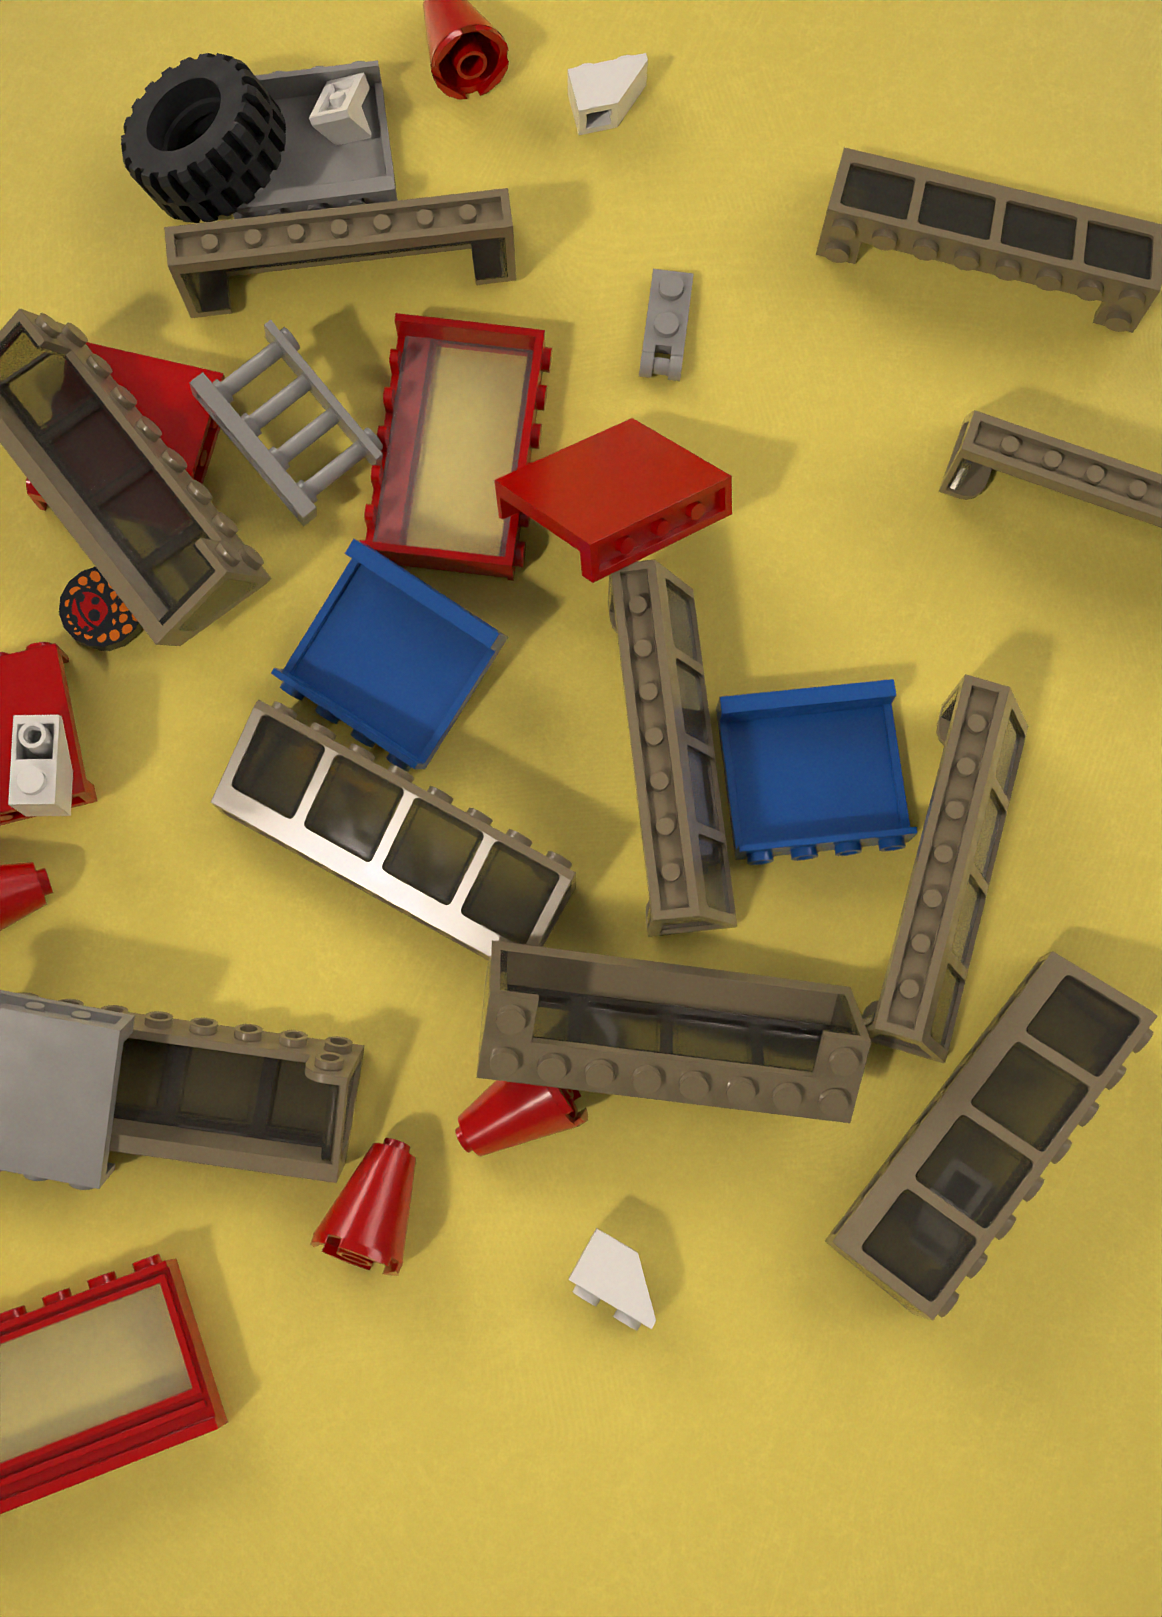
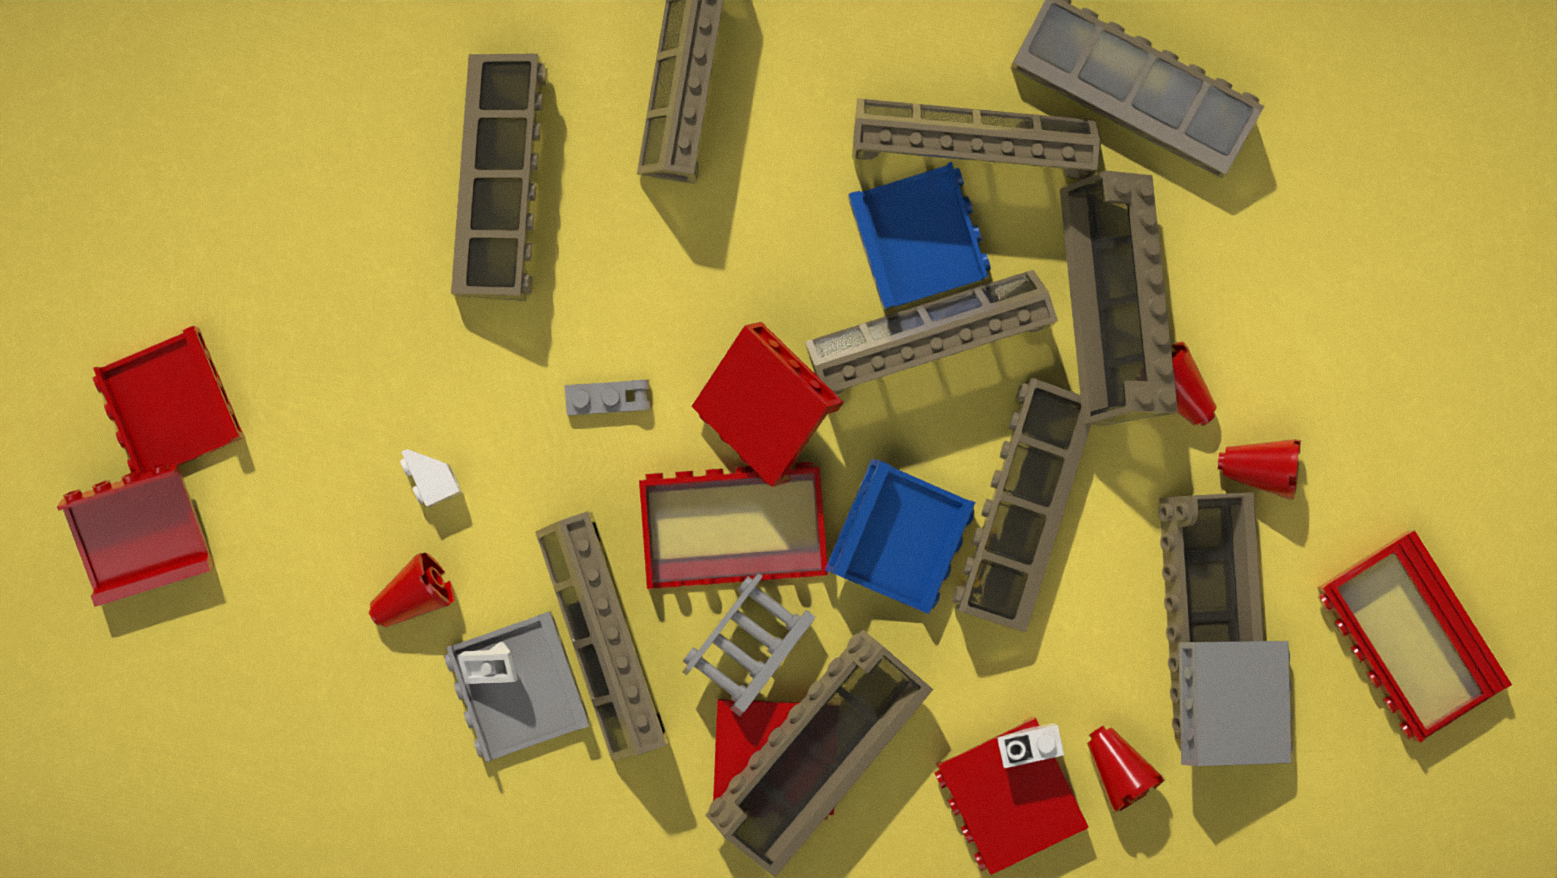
camera: 100 degrees left, 10 degrees up
tile [59,567,143,651] -> none
black tyre [121,53,286,223] -> none
white slope [569,1228,656,1331] -> none

